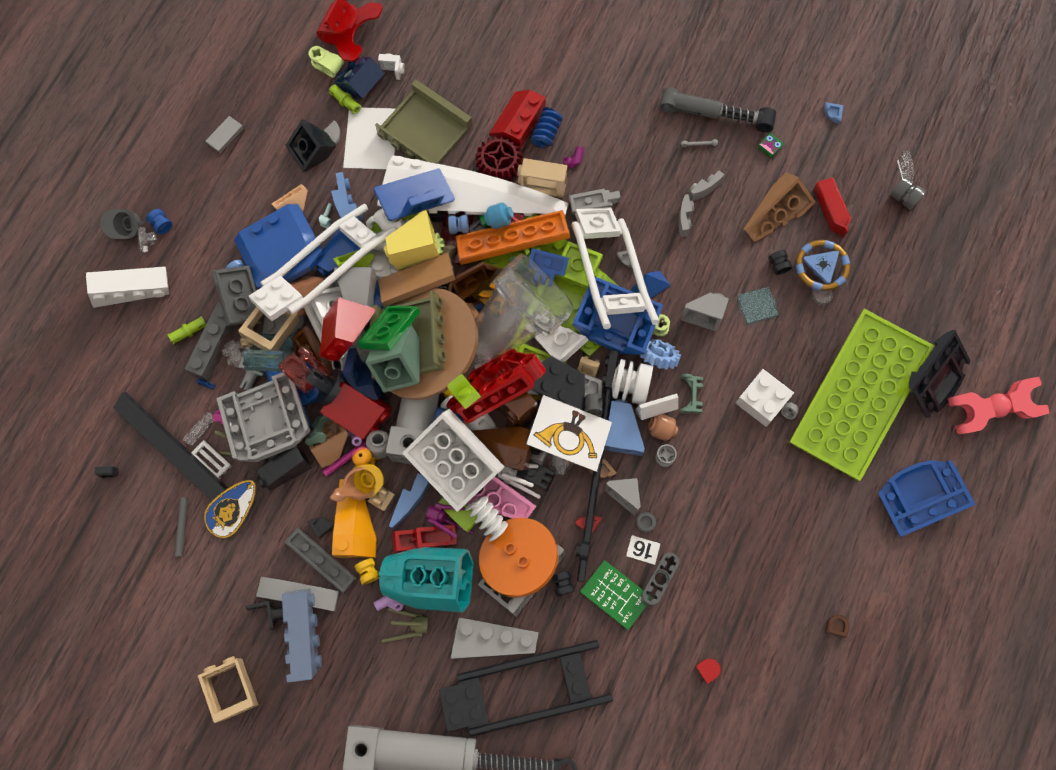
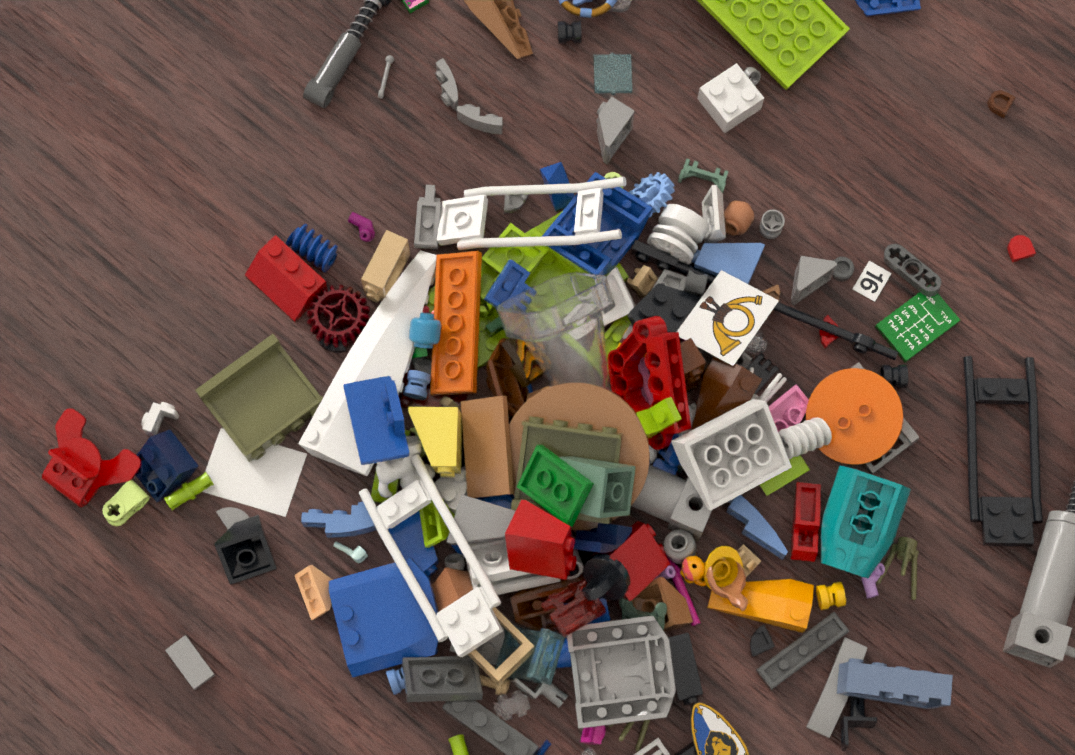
camera: 80 degrees left, 0 degrees up
magenta plant [426,502,474,538] -> none
light grey wing [451,618,539,659] -> none

